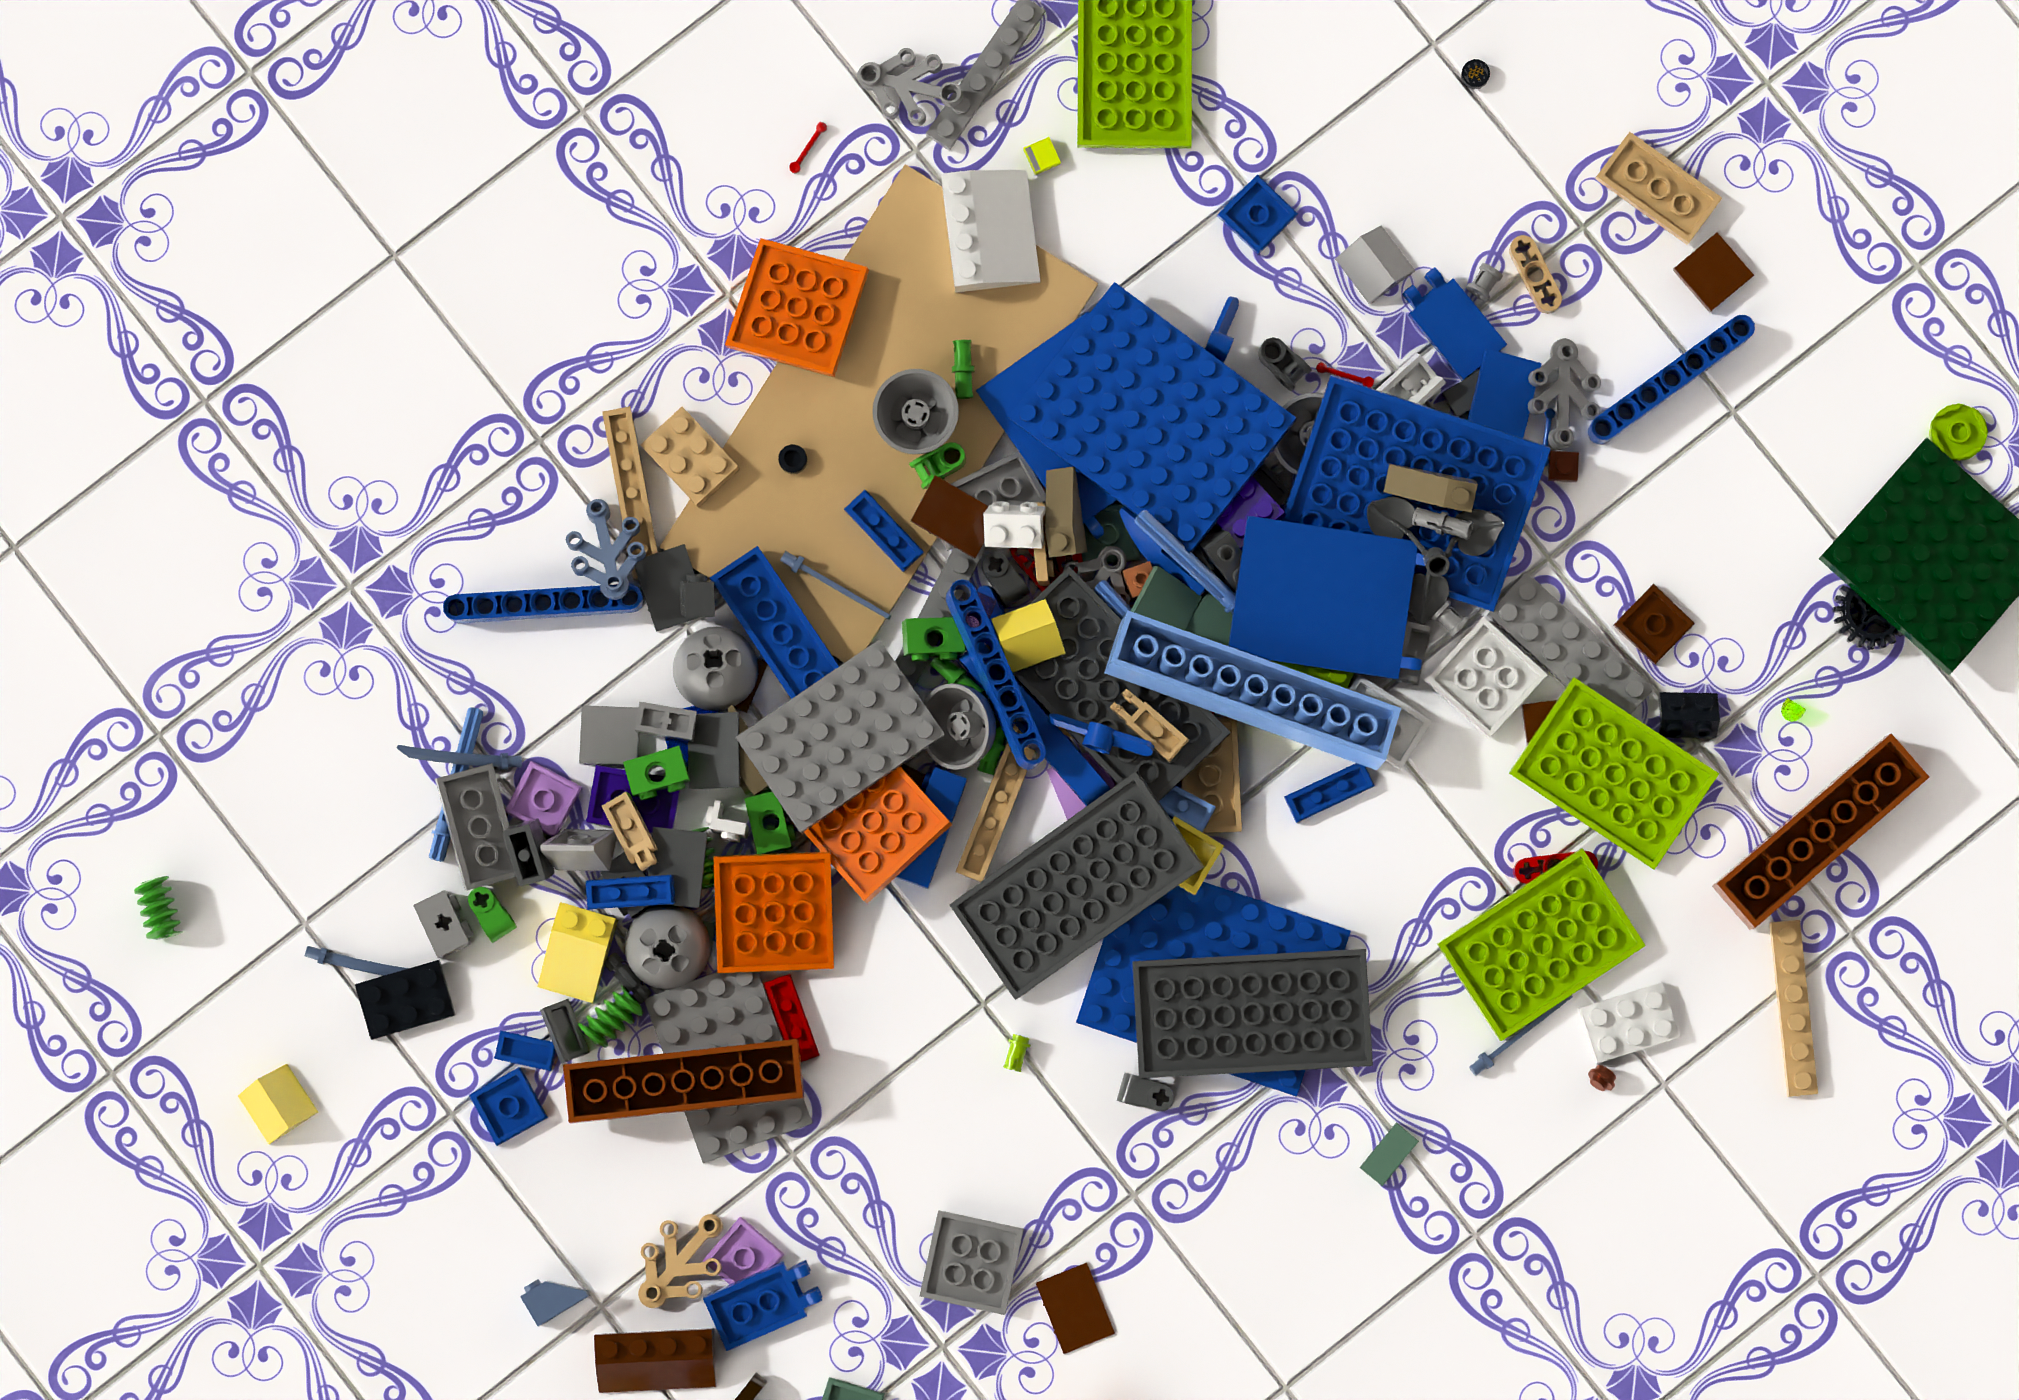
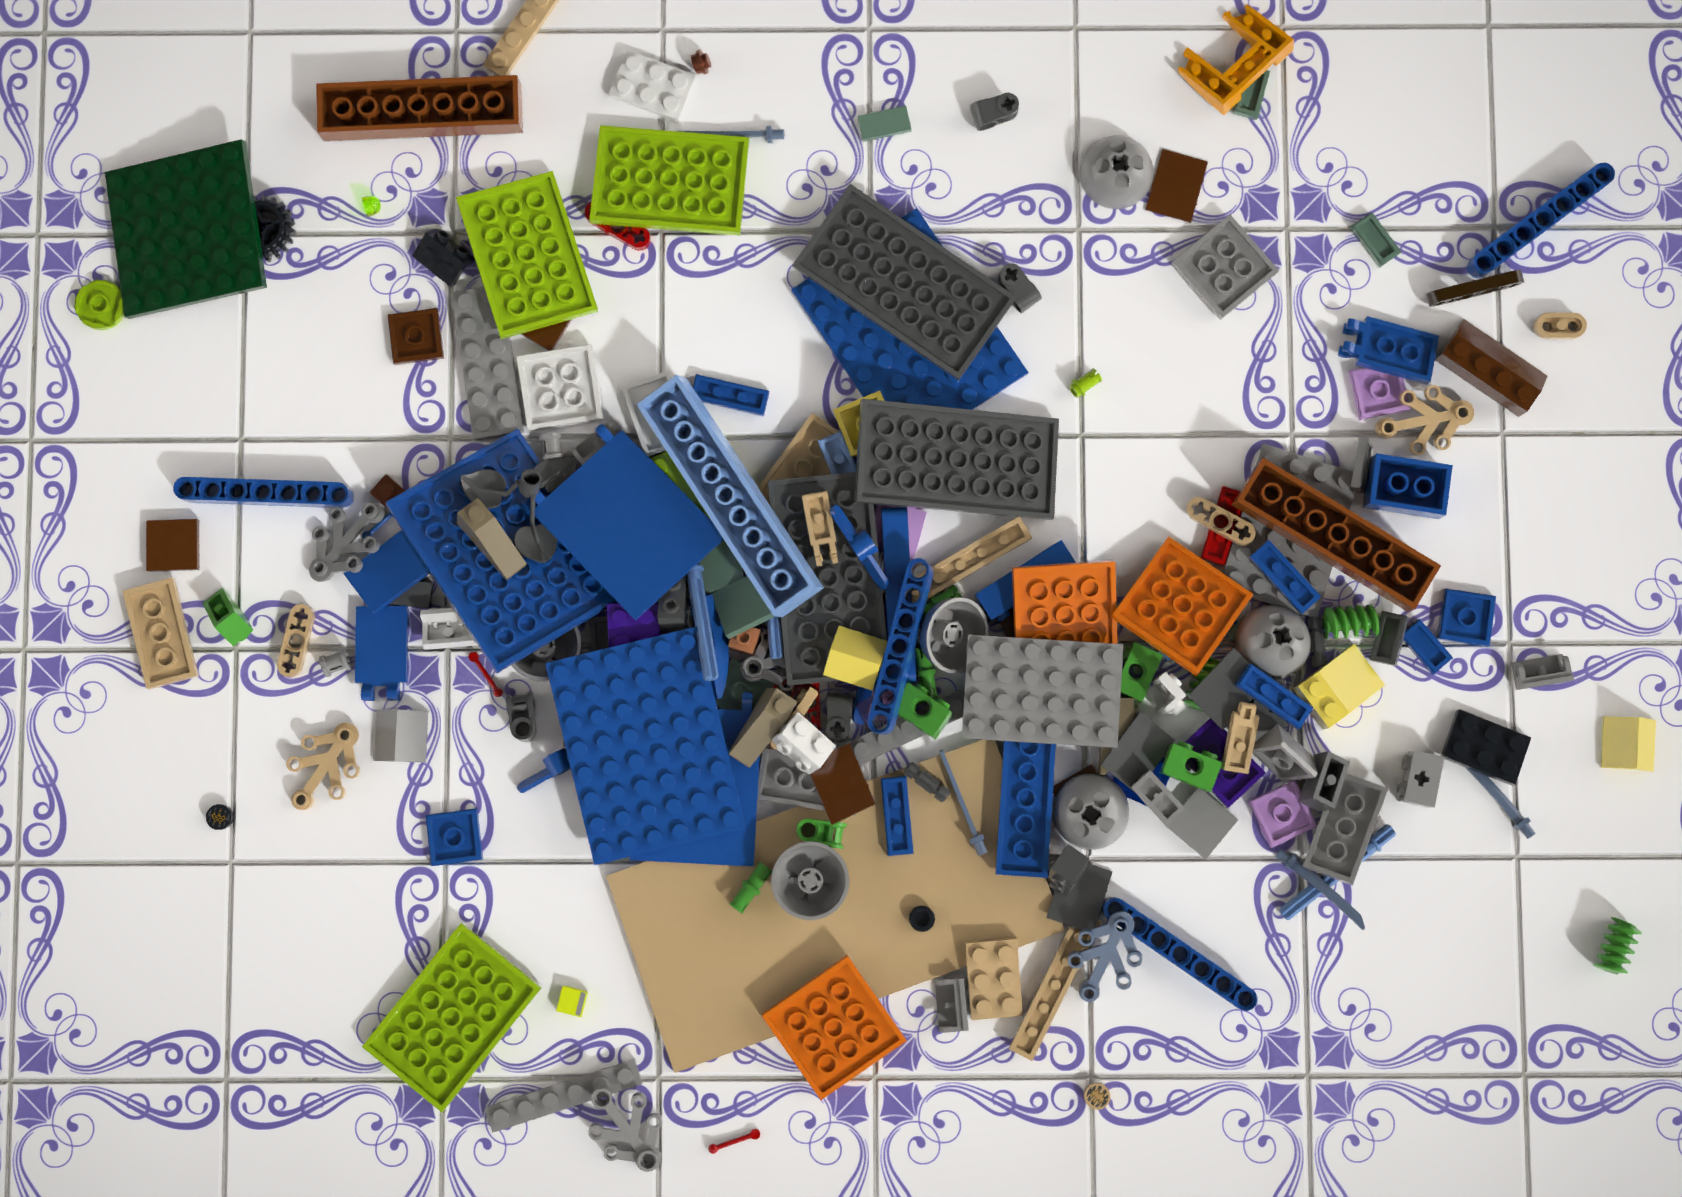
camera: 140 degrees left, 0 degrees up
bright green piece [468,887,517,943] -> none
sand blue slope [520,1279,591,1327] -> none
white slope [941,170,1040,293] -> none
light grey pin [1412,507,1473,540] -> none
none -> bright green slope [202,587,254,646]
none -> tan plant [286,722,360,810]
none -> dark grey axle [904,762,950,802]
none -> light grey hinge [934,977,969,1033]
none -> dark grey piece [969,92,1019,131]
none -> light grey piece [1079,135,1154,209]
none -> tan tile [1084,1082,1111,1110]
none -> tan beam [1187,497,1255,546]
none -> blue plate [1249,540,1321,614]
none -> light grey tile [1351,437,1373,493]
none -> blue brick [1363,453,1453,520]
none -> light grey hinge [1511,654,1574,690]

